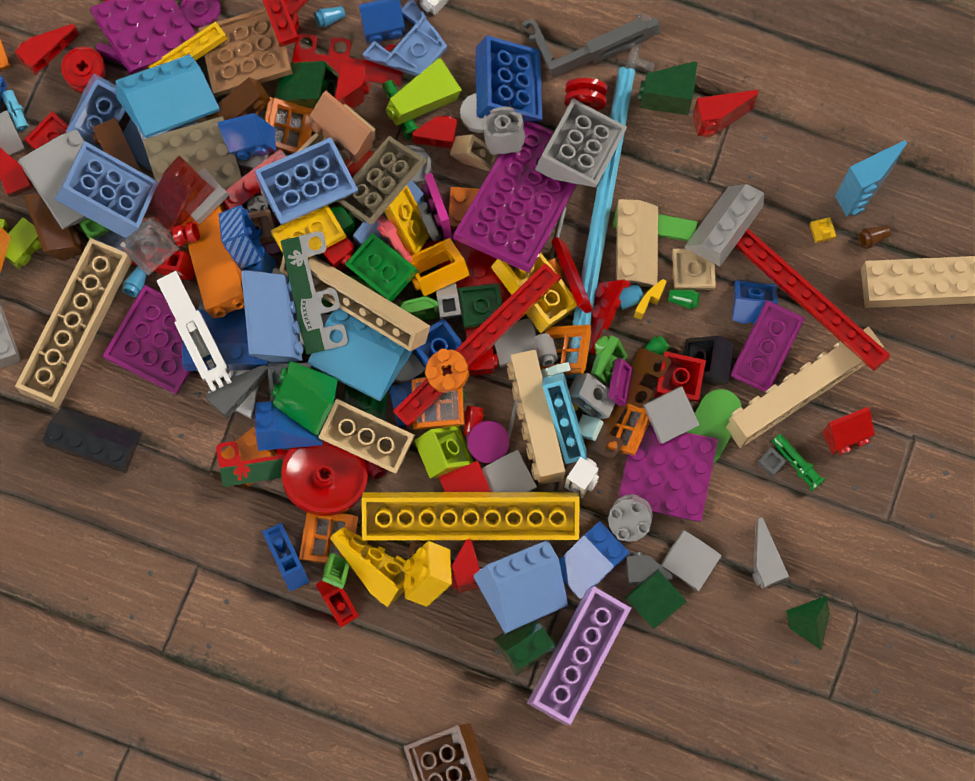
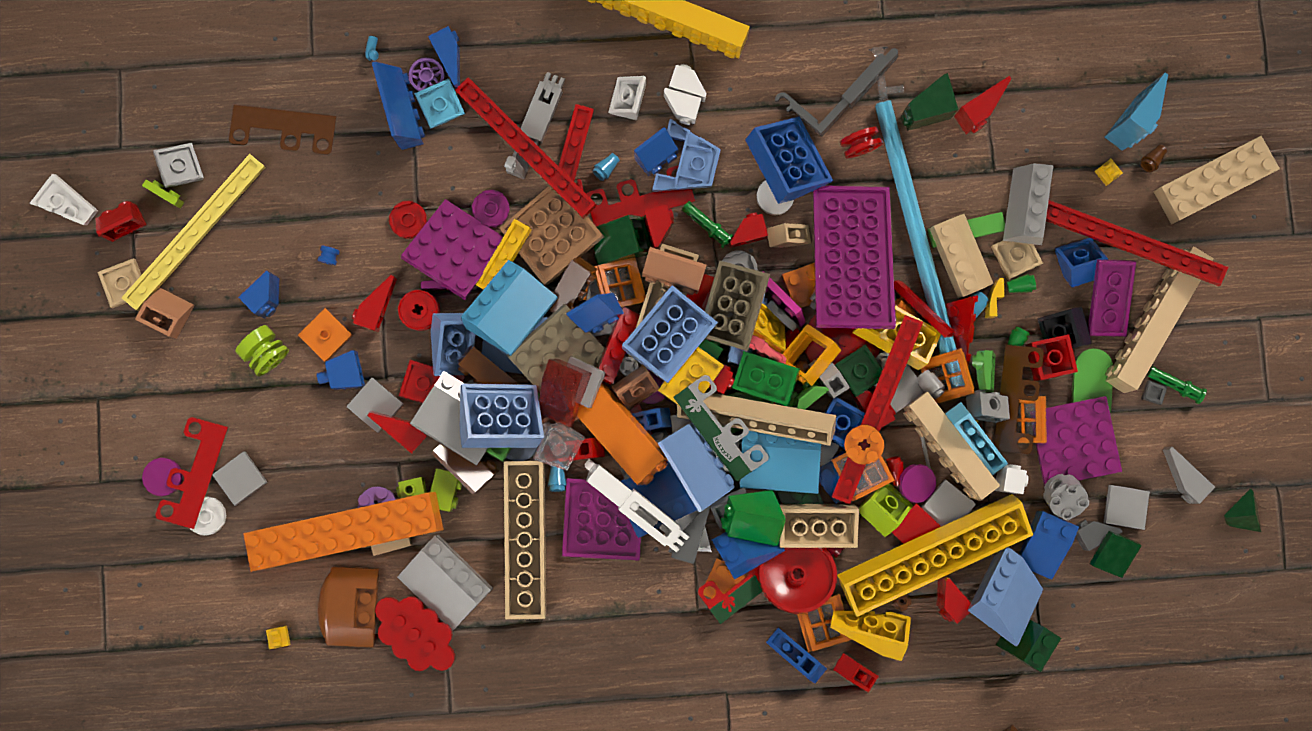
camera: 25 degrees left, 10 degrees up
medium azure pin [1,90,29,132] -> none
black slope [42,407,142,473] -> none
red wheel [172,221,200,246] -> none
blue container [218,205,265,270] -> none
bright green slope [322,553,349,589] -> none
lime slope [386,58,461,125] -> none
yellow brick [403,541,452,607] -> none
light grey brick [482,107,525,155] -> none
lavender brick [527,586,631,725] -> none
light grey slope [535,99,627,187] -> none
light aqua tile [541,362,571,378] -> none
light aqua tile [579,414,604,441] -> none
magenta tile [608,358,632,406] -> none
light grey tile [643,386,699,444] -> none
red slope [822,407,875,455] -> none

